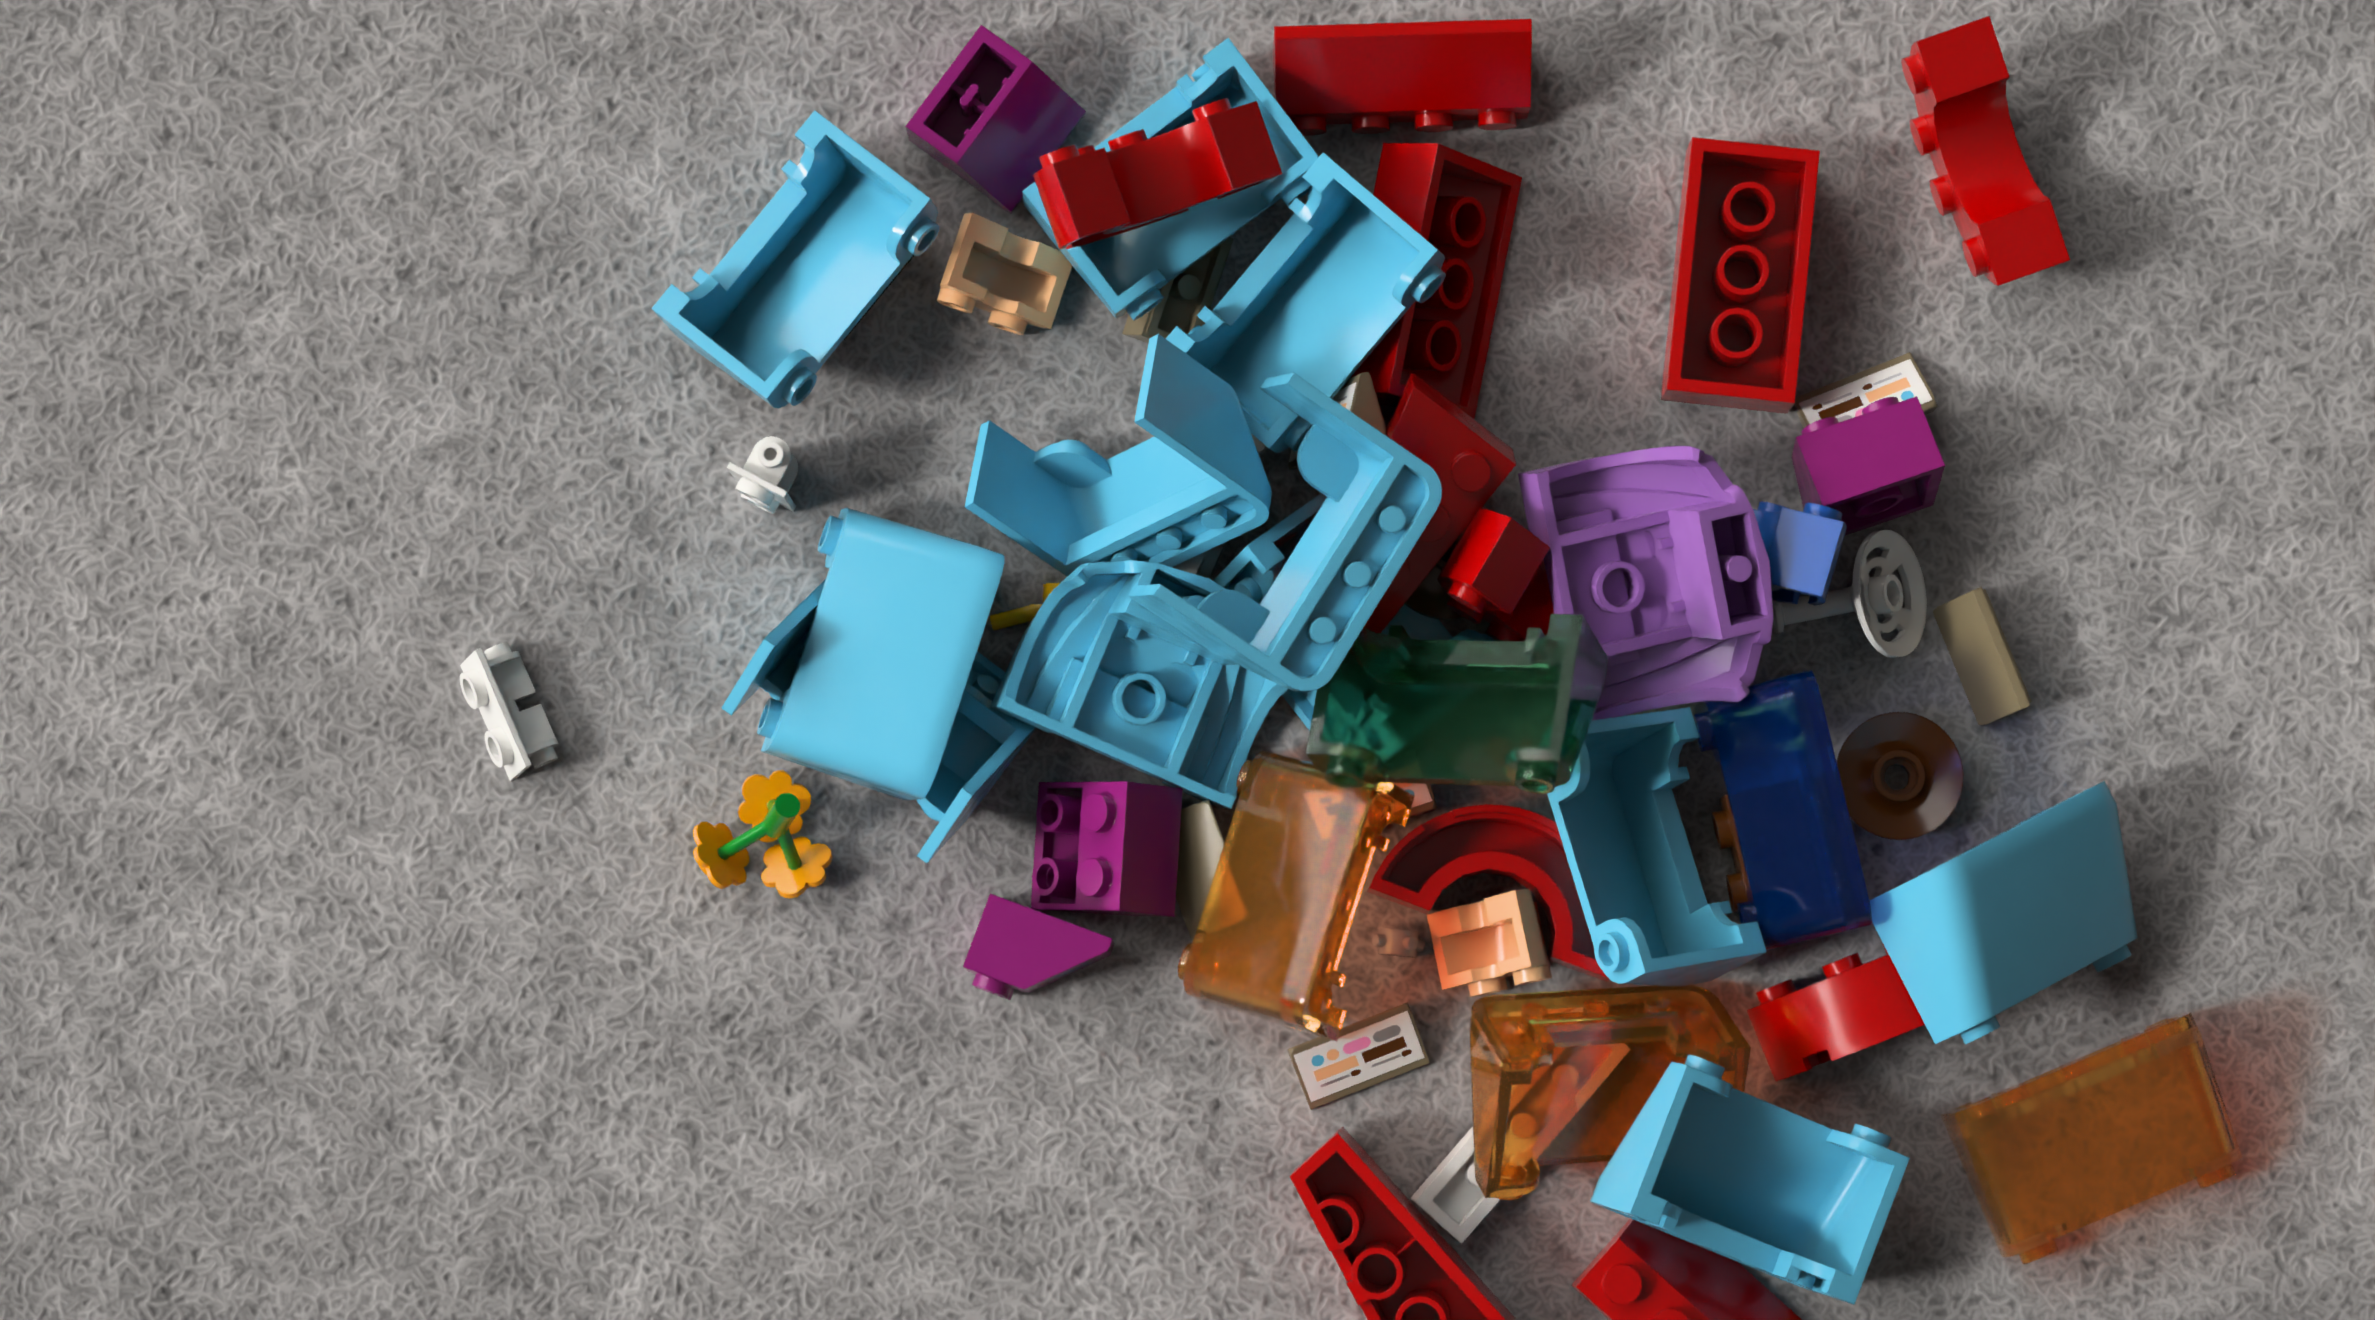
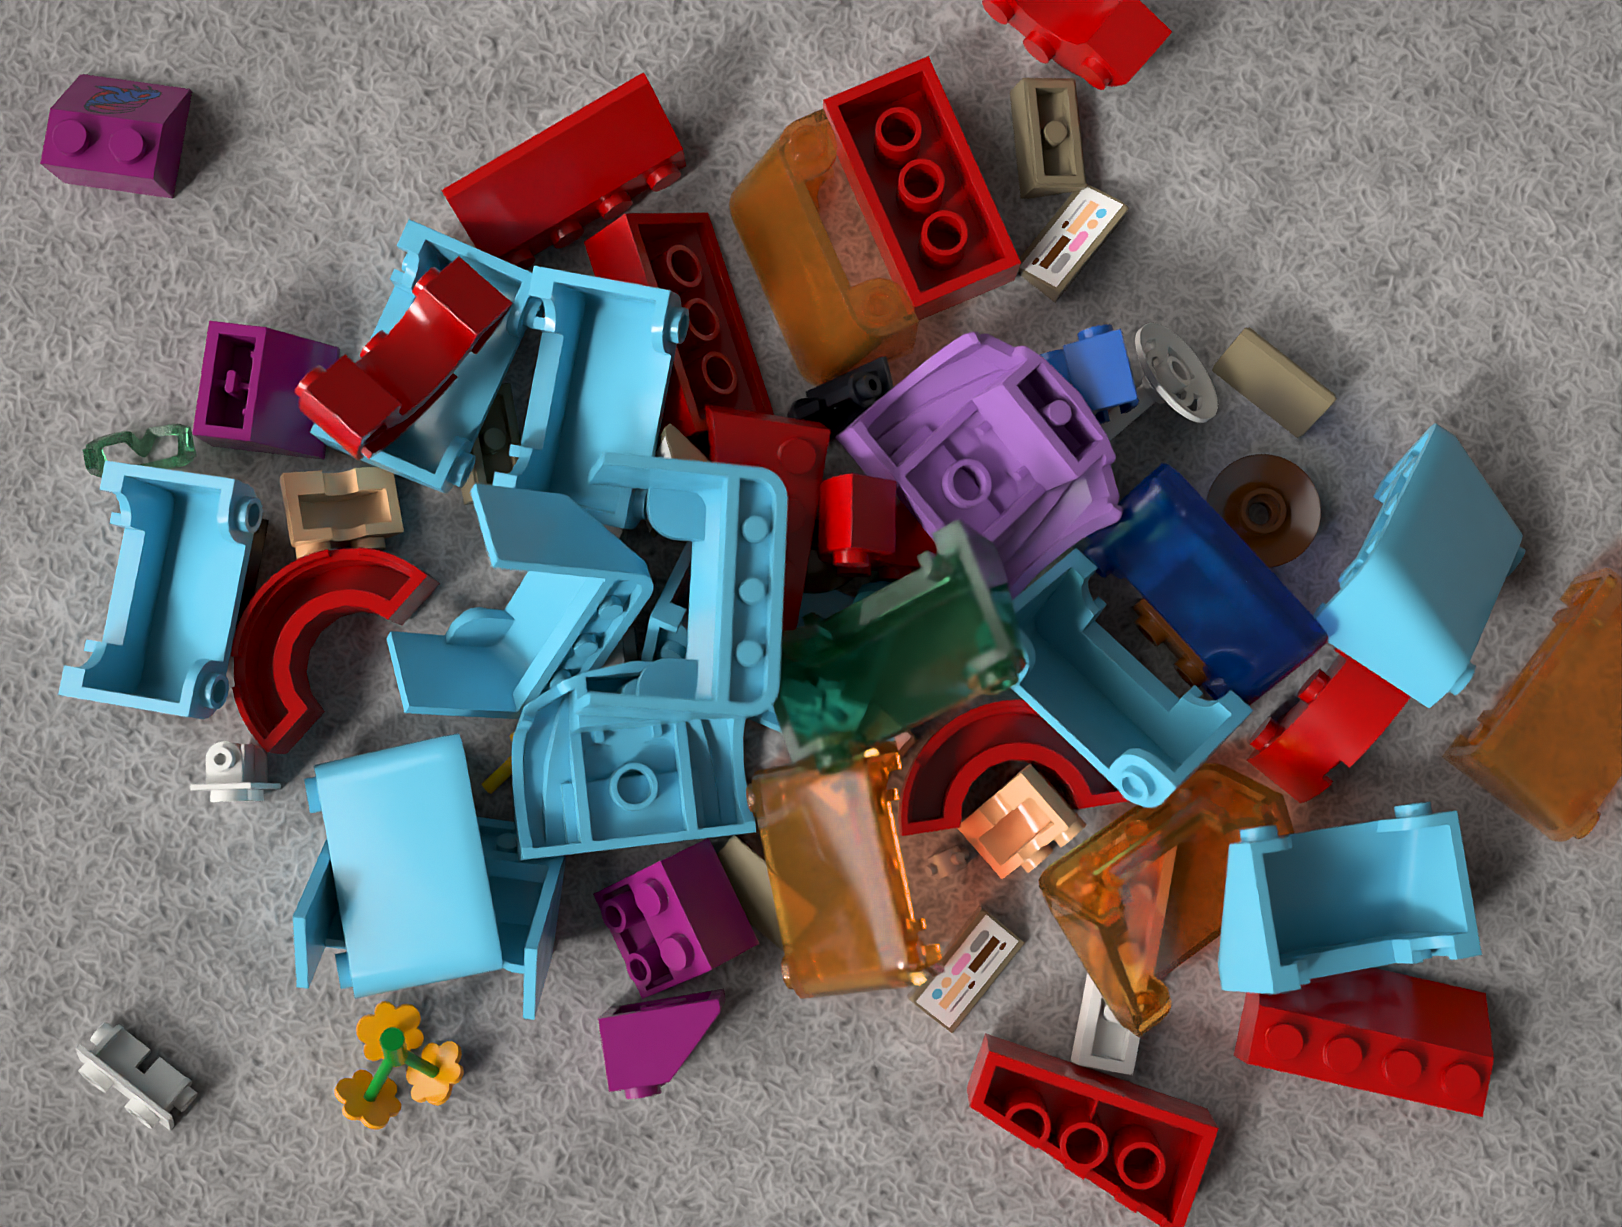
camera: 30 degrees left, 0 degrees up
magenta slope [1792,396,1945,536] -> none
none -> clear green helmet [82,424,197,478]
none -> red brick [231,547,440,755]
none -> clear orange windscreen [729,108,919,387]
none -> black hinge [787,356,894,442]
none -> dark tan slope [1010,78,1087,199]

